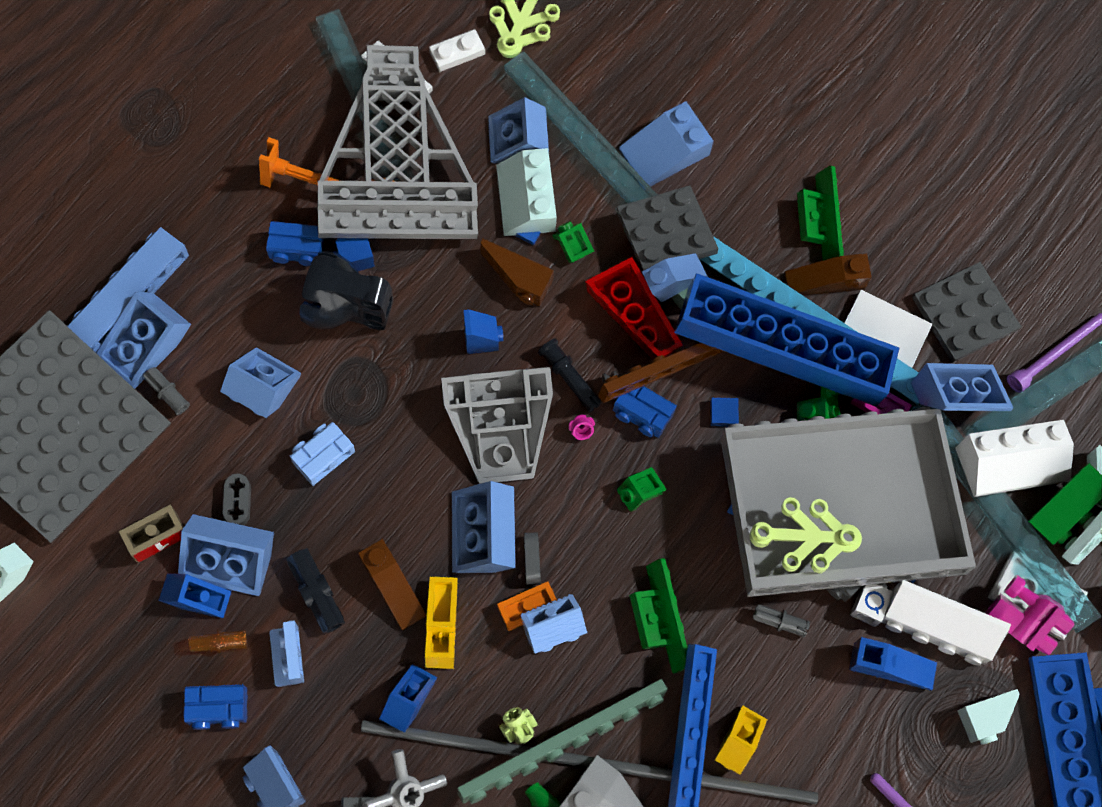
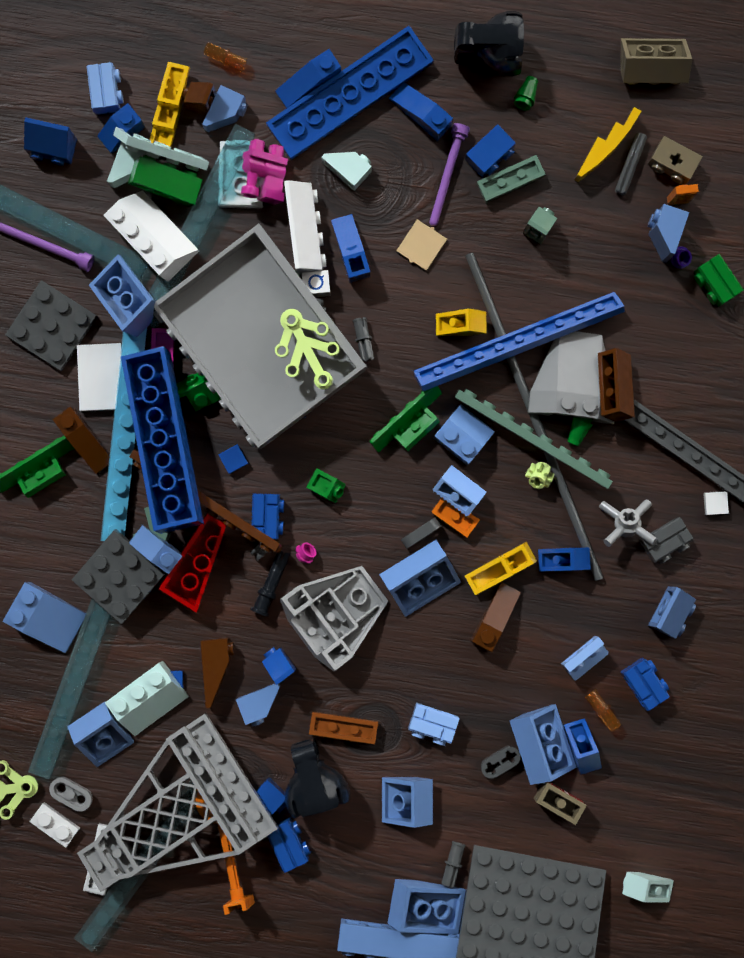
camera: 120 degrees left, 15 degrees up
black piece [286,548,345,634] -> none
green bracket [552,221,594,263] -> none
none -> light grey plate [49,777,93,811]
none -> medium blue slope [236,683,280,727]
none -> dark orange plate [309,711,378,744]
none -> tan piece [396,219,447,271]
none -> medium blue slope [434,404,495,465]

